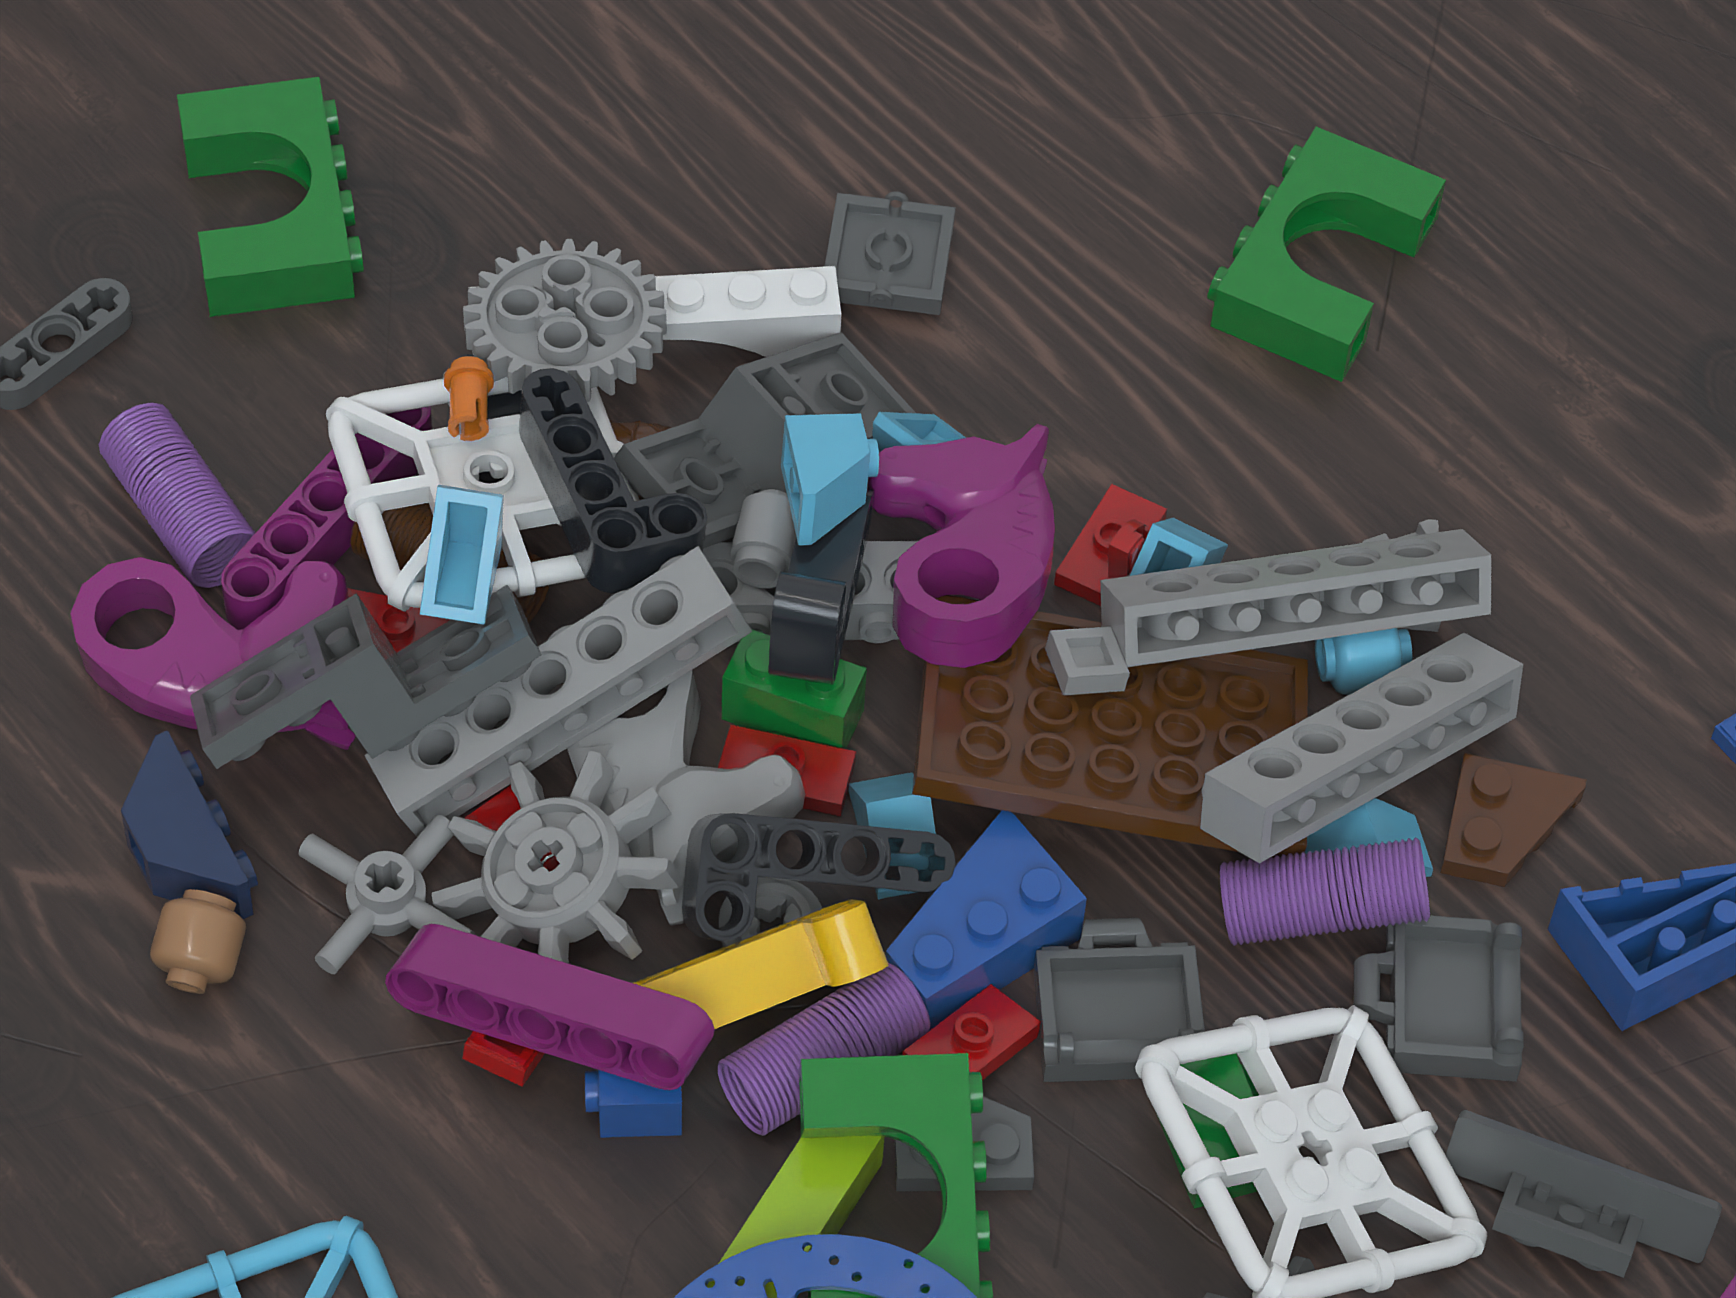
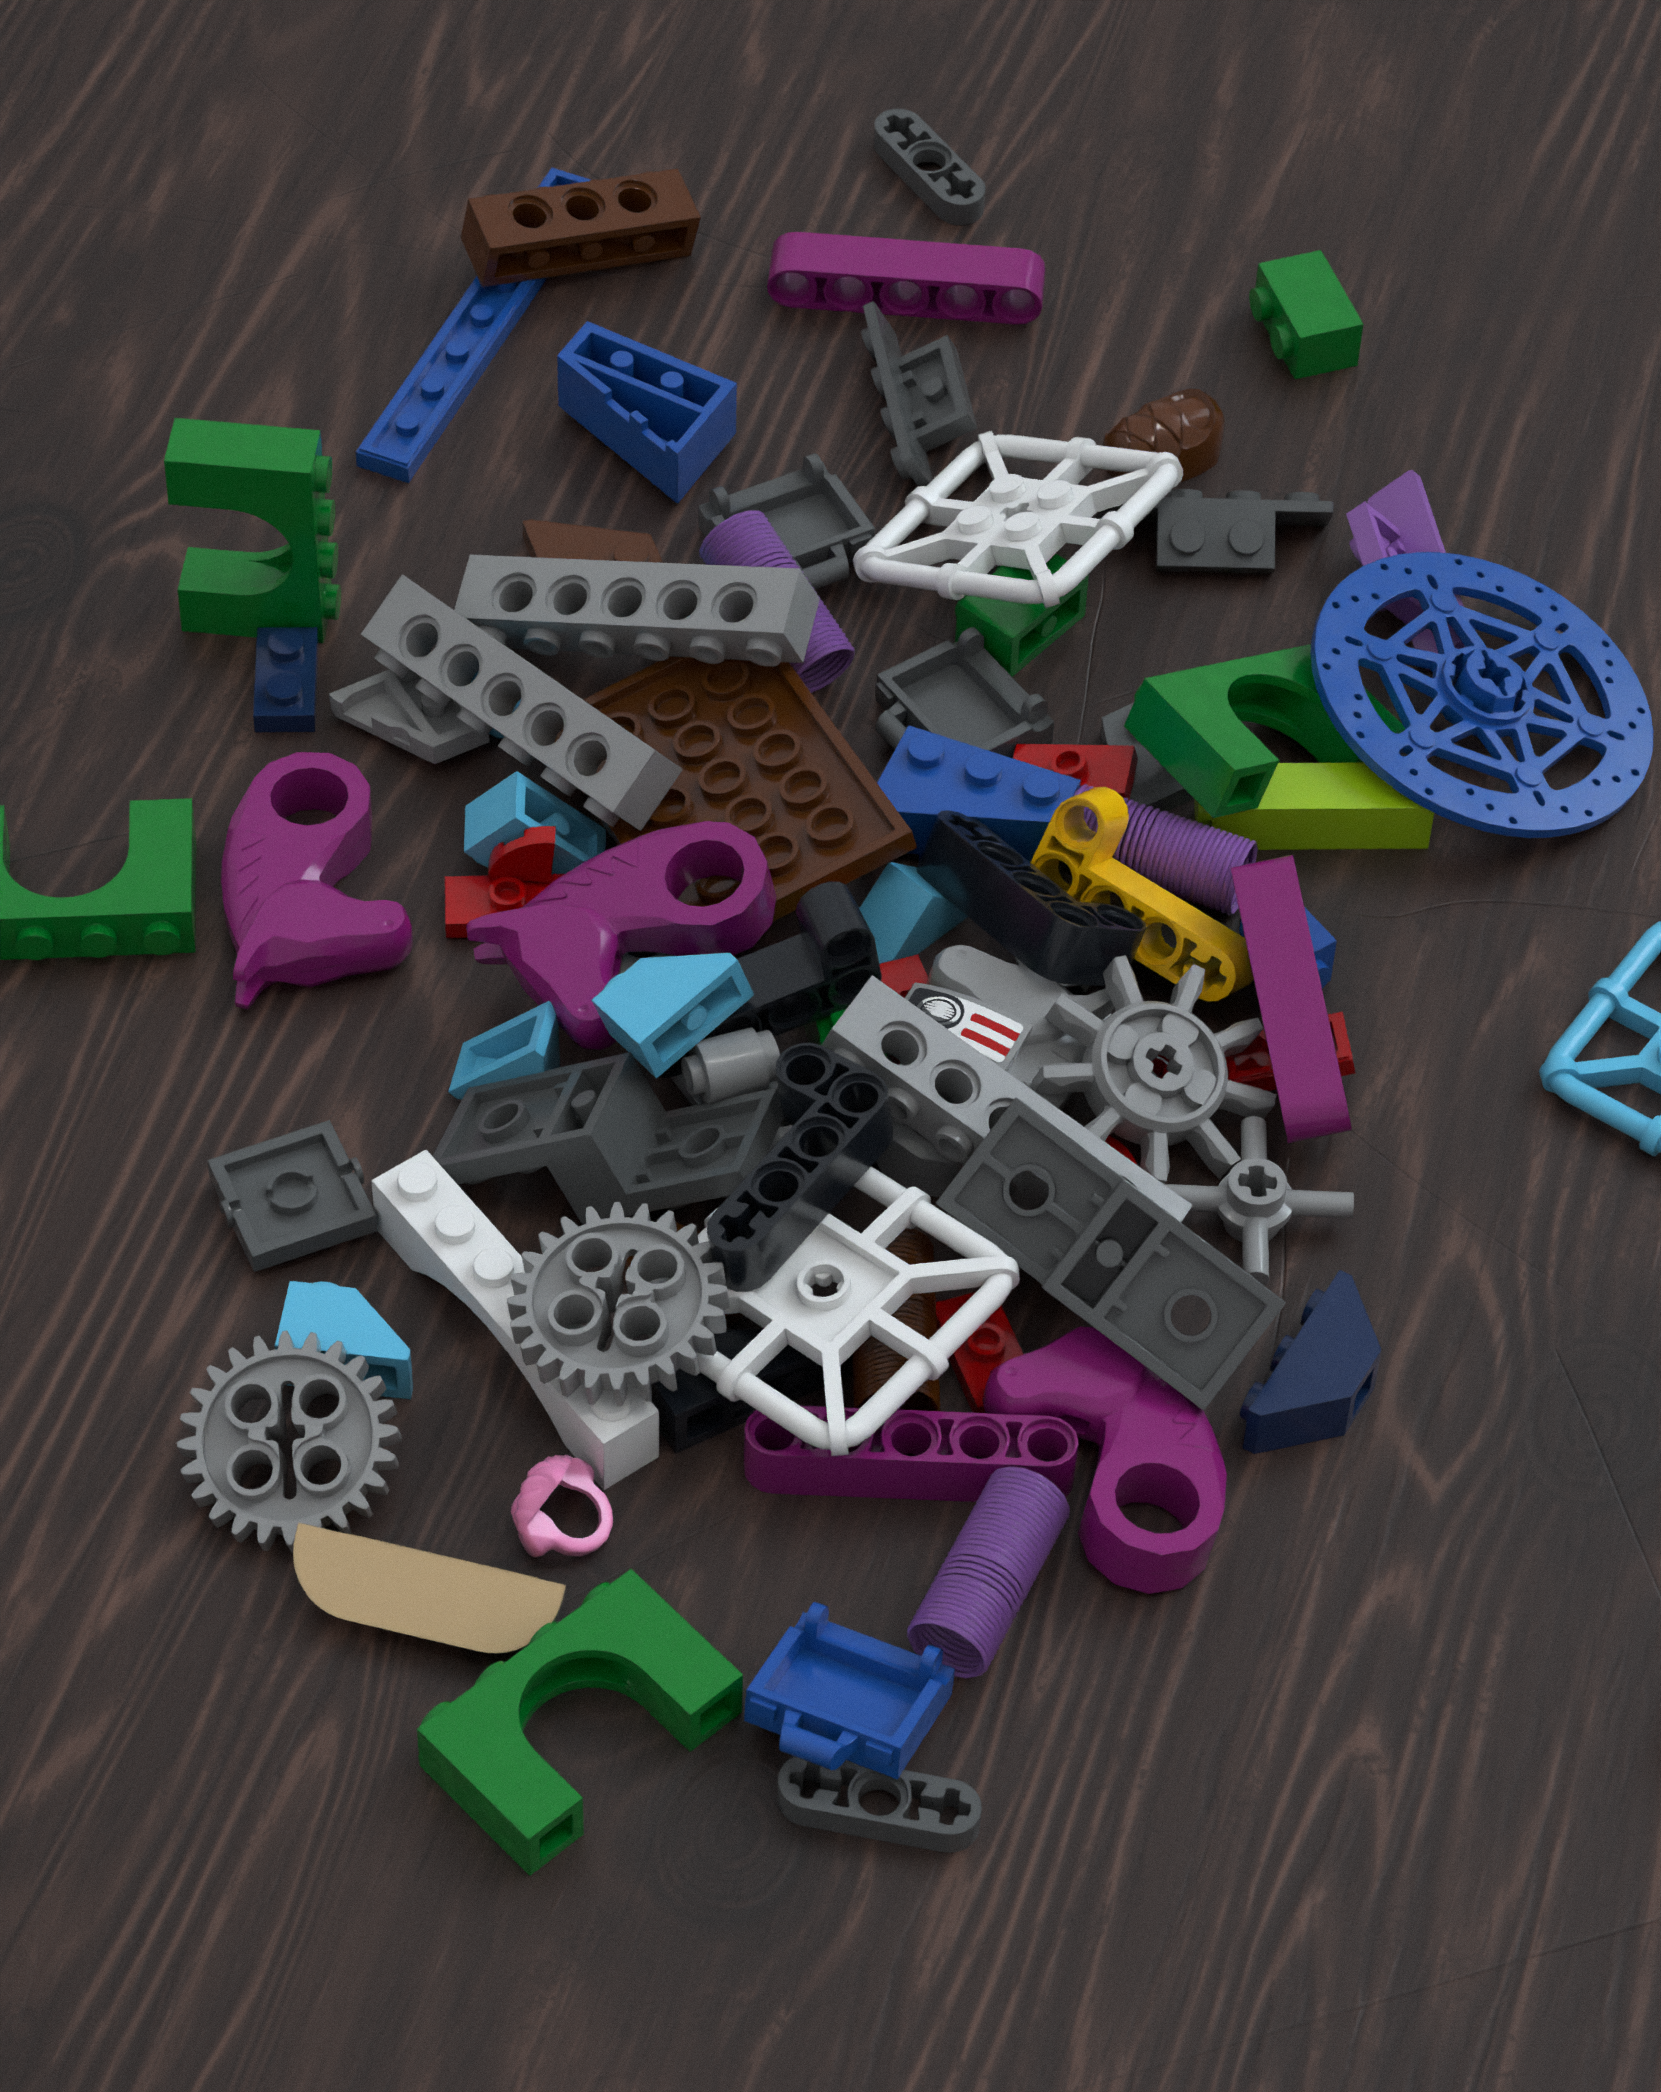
camera: 120 degrees left, 5 degrees down
medium nougat head [150,889,246,994] -> none
medium azure slope [420,485,504,625] -> none
orange pin [444,356,494,441] -> none
light grey plate [1045,626,1130,695] -> none
none -> green arch [164,418,341,643]
none -> light grey gear [177,1331,402,1553]
none -> magenta animal [221,752,413,1009]
none -> dark blue plate [253,627,319,733]
none -> medium azure slope [275,1281,413,1400]
none -> tan brick [293,1523,566,1653]
none -> bright pink piece [511,1455,613,1557]
none -> blue piece [744,1602,955,1780]
none -> slope [905,982,1033,1071]

